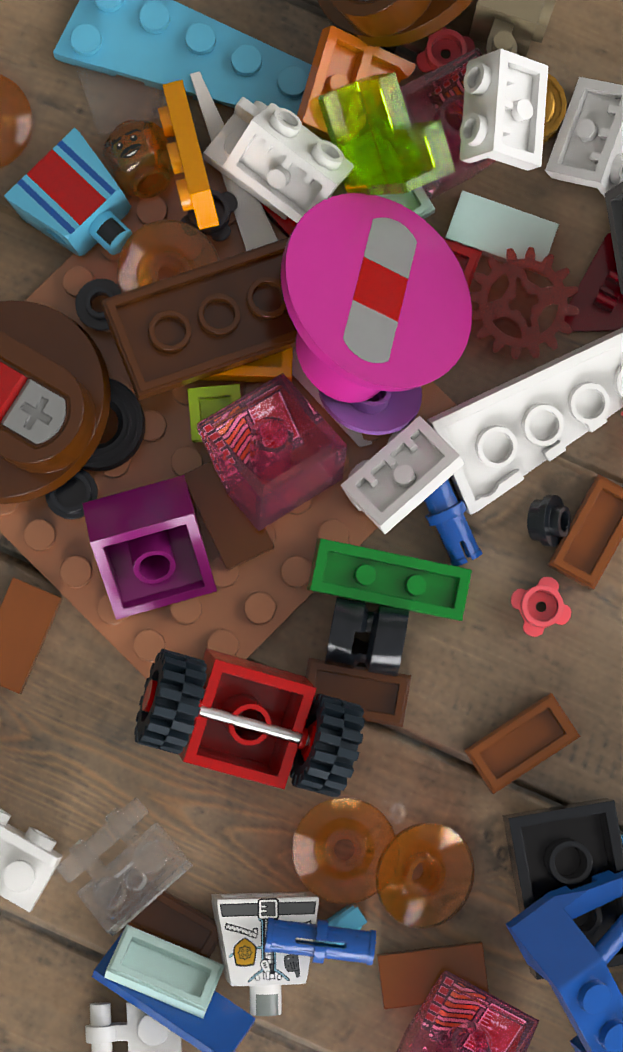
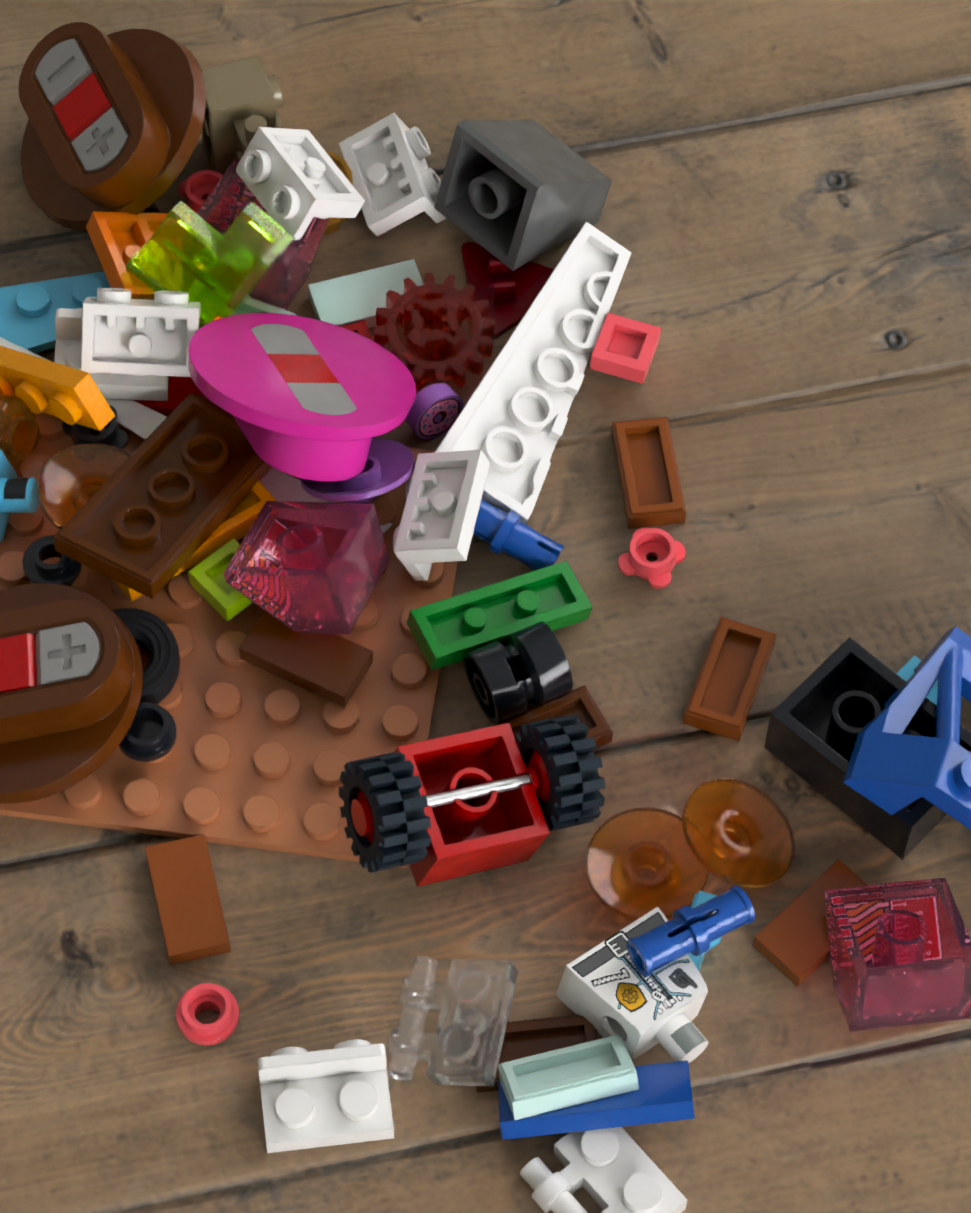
camera: 35 degrees left, 25 degrees down
magenta slope [82,475,217,620] -> none
black plate [527,495,571,547] -> none
none -> tile [405,383,463,440]

